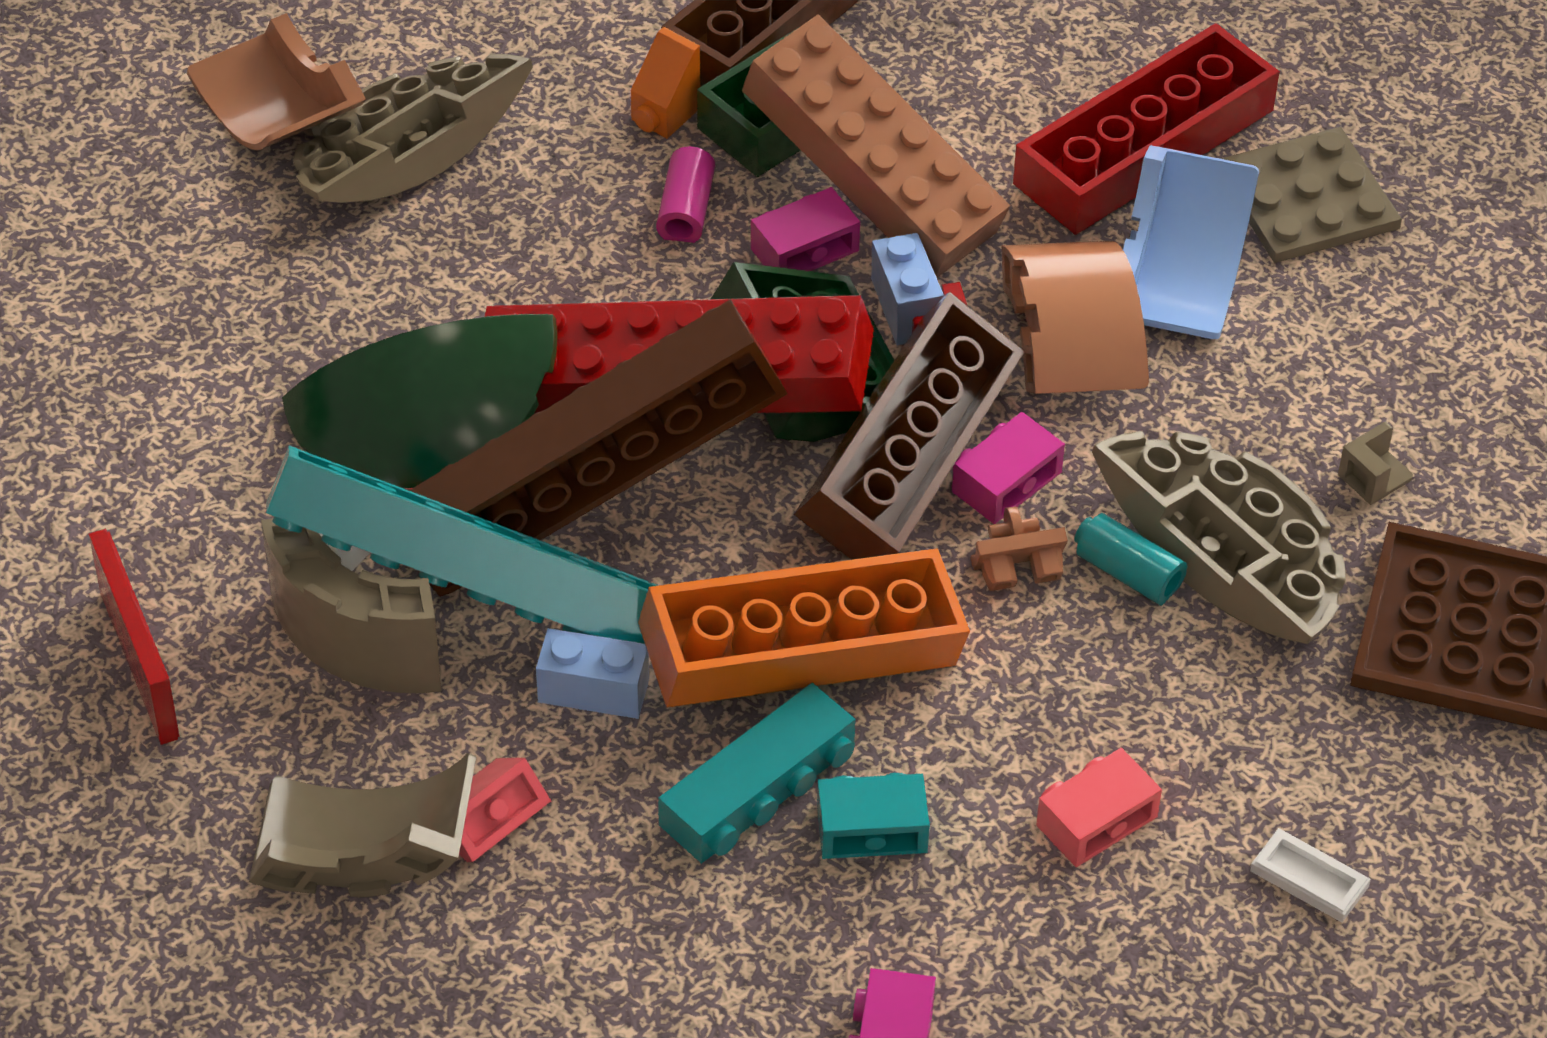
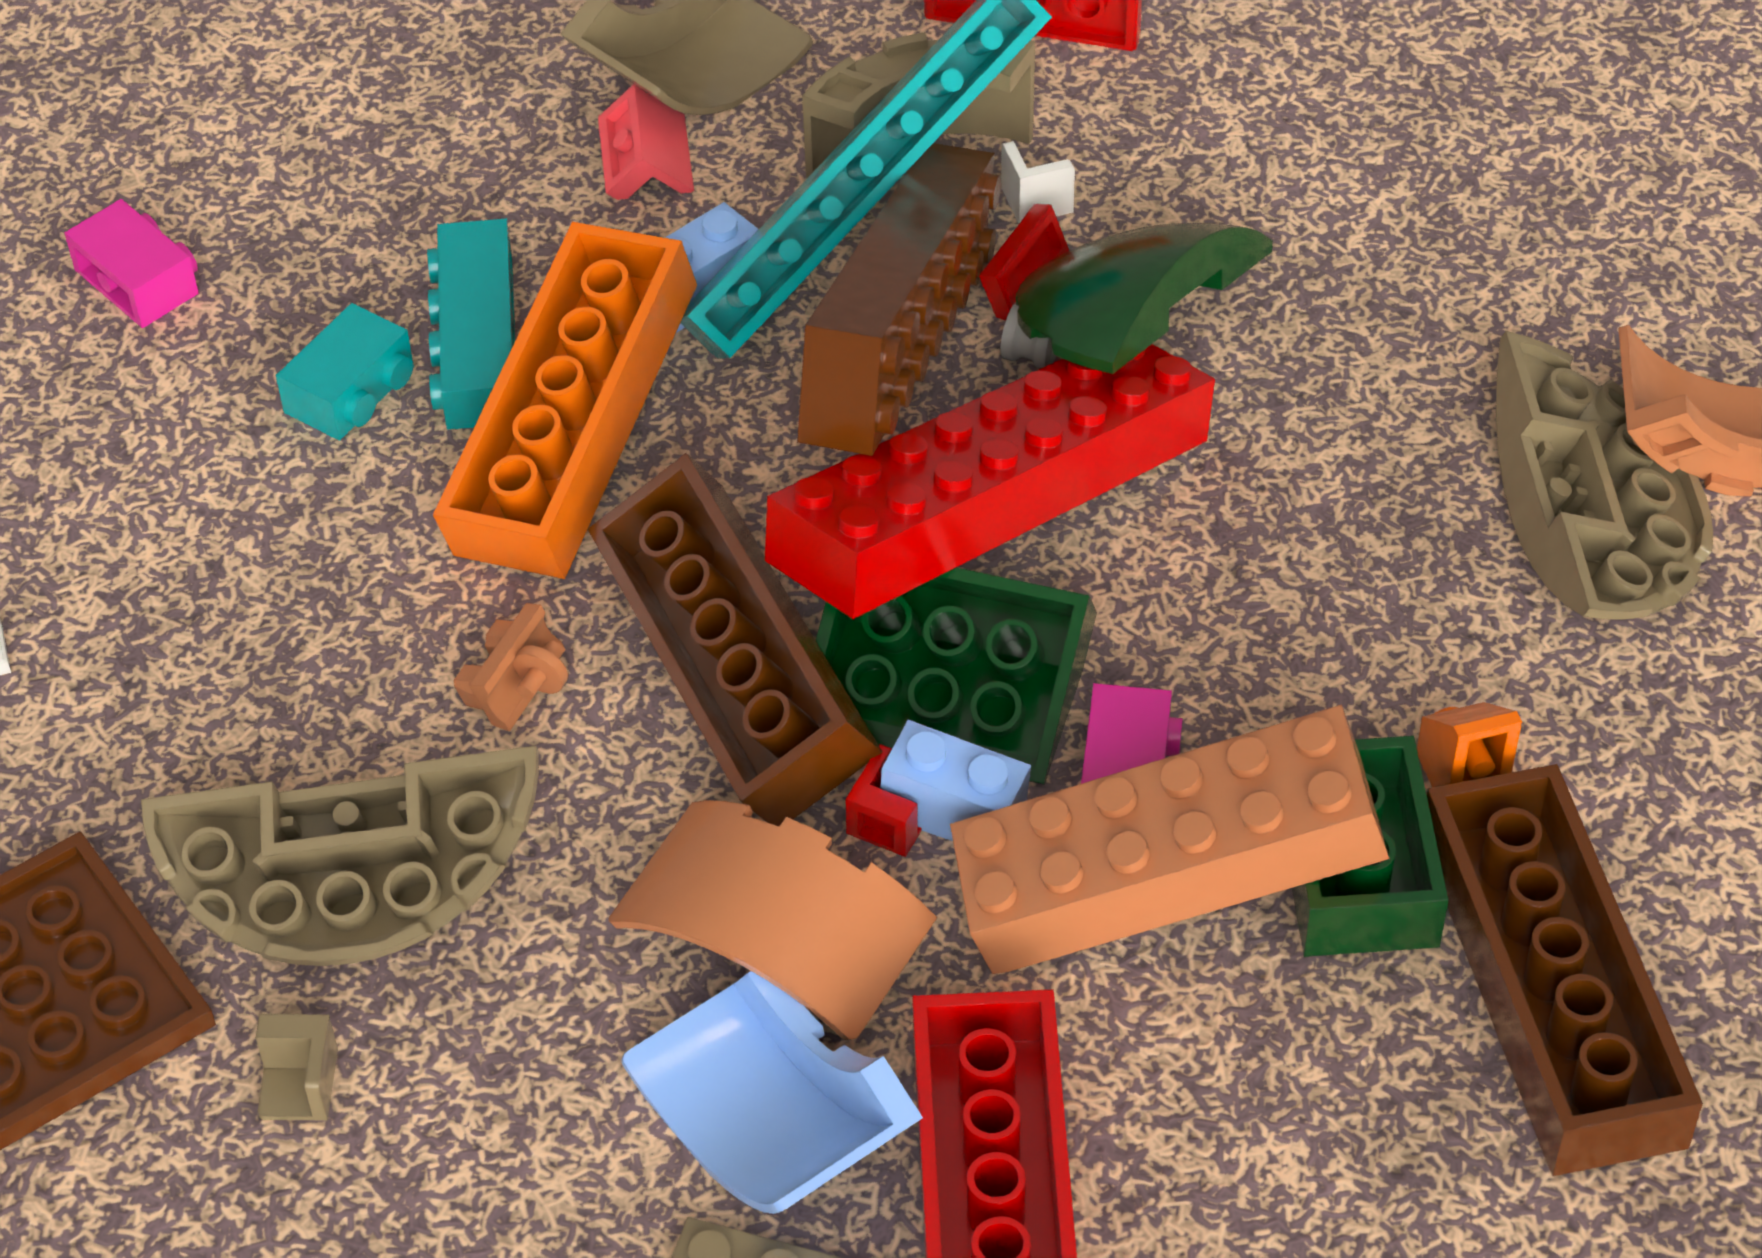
camera: 130 degrees right, 0 degrees up
dark pink brick [656,146,716,243] -> none
dark pink brick [952,412,1065,524] -> none
coral brick [1036,747,1162,867] -> none
teal brick [1074,513,1188,606] -> none

